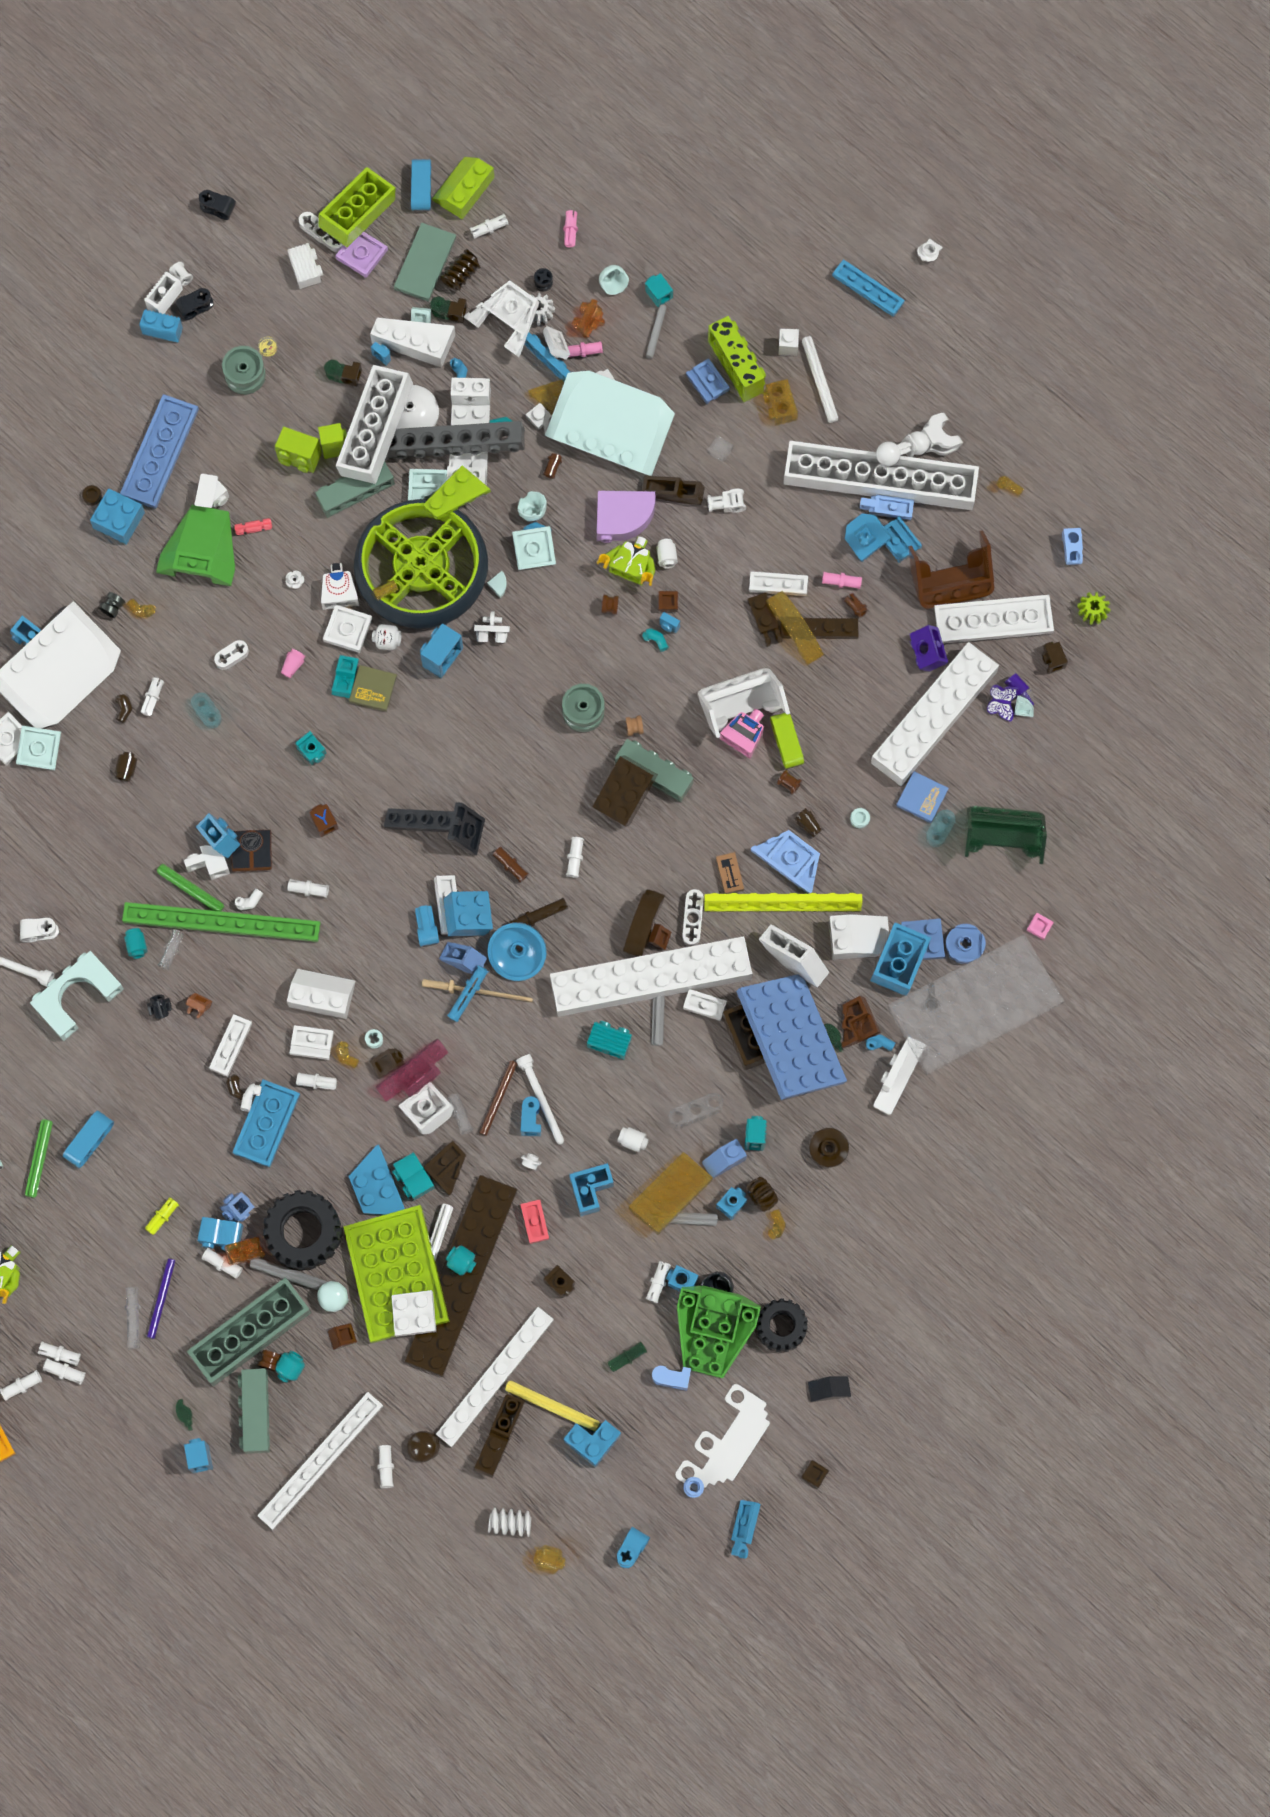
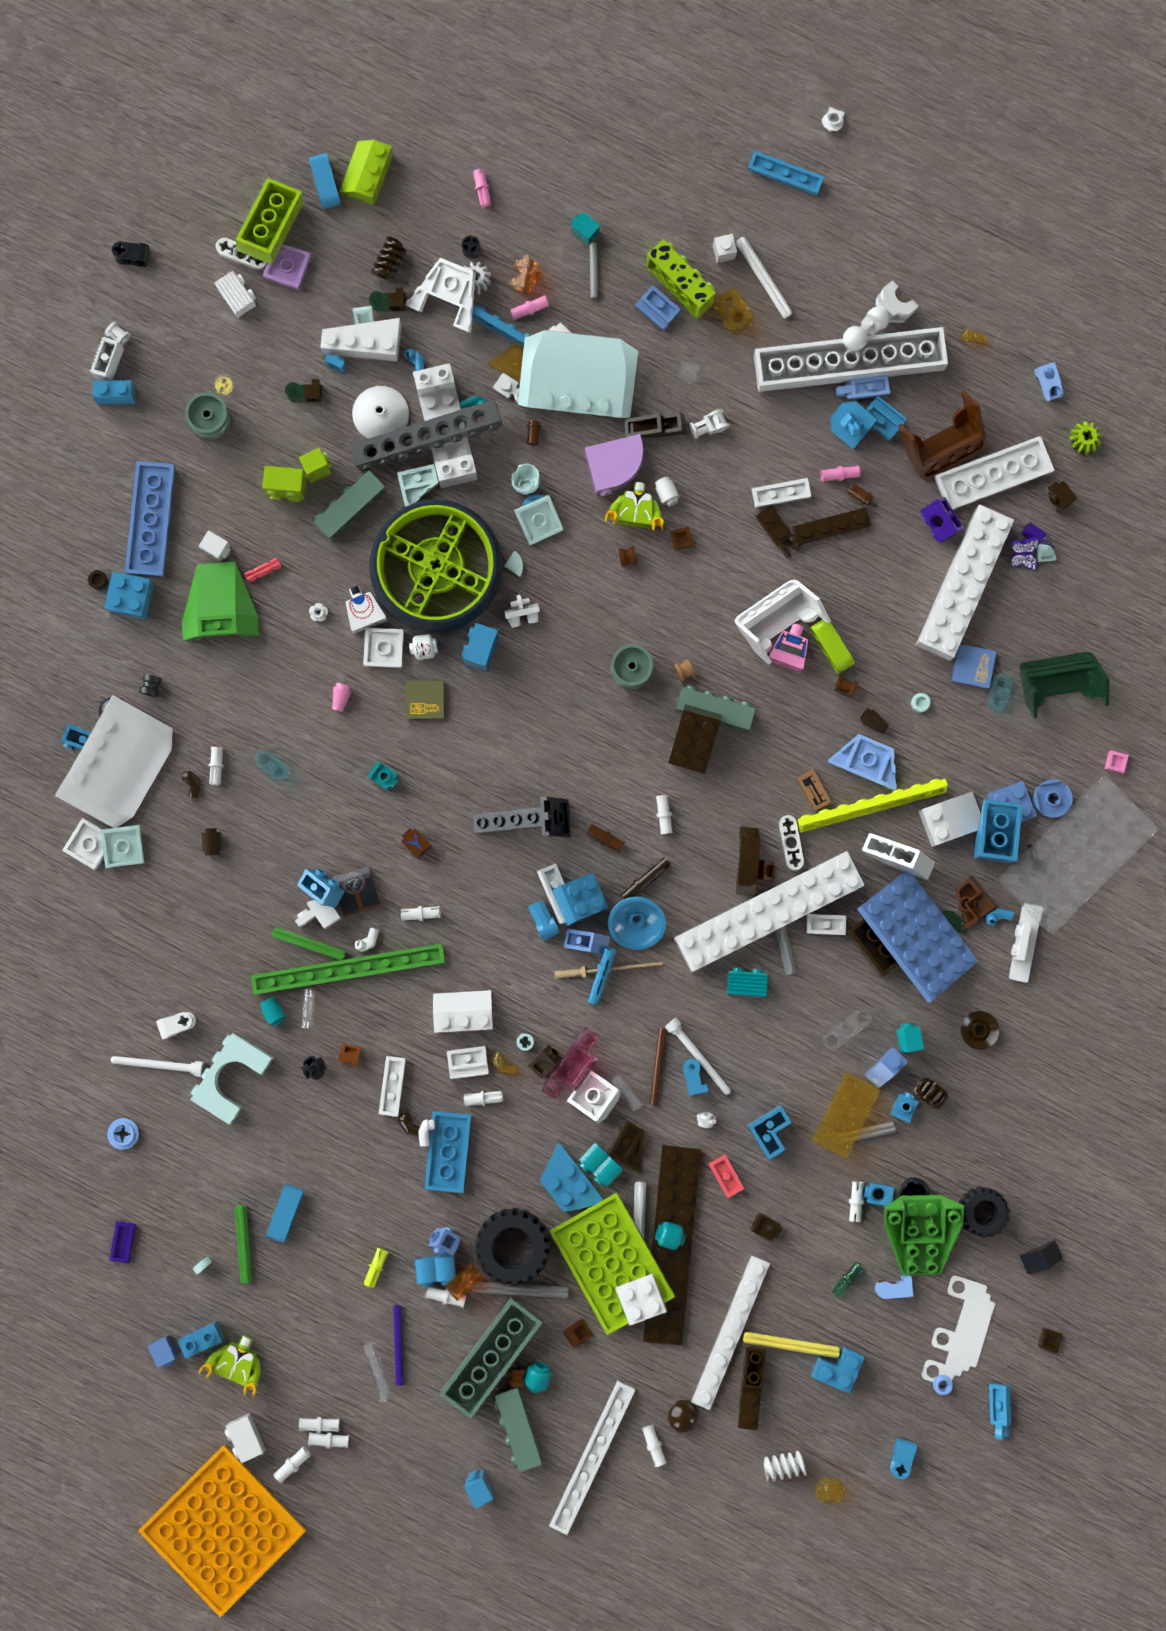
camera: 20 degrees left, 10 degrees up
clear yellow arm [127,599,156,618] -> none
black piece [175,288,214,320] -> none
clear green piece [176,1399,193,1431] -> none
white sticker [195,474,218,508] -> none
white beam [214,640,249,670] -> none
light aqua hair [317,1281,349,1312] -> none
teal slope [332,655,359,698] -> none
white brick [336,365,413,484] -> none
clear yellow pin [372,580,398,600] -> none
sand green tile [394,223,456,302] -> none
lime wing [423,465,491,520] -> none
white pin [470,214,509,239] -> none
white plate [542,326,570,360] -> none
light aqua hair [599,265,629,295] -> none
white brick [617,1127,649,1153] -> none
teal arm [642,628,669,652] -> none
dark azure plate [660,612,680,633] -> none
clear yellow slope [766,591,824,665] -> none
clear yellow arm [768,1209,786,1239] -> none

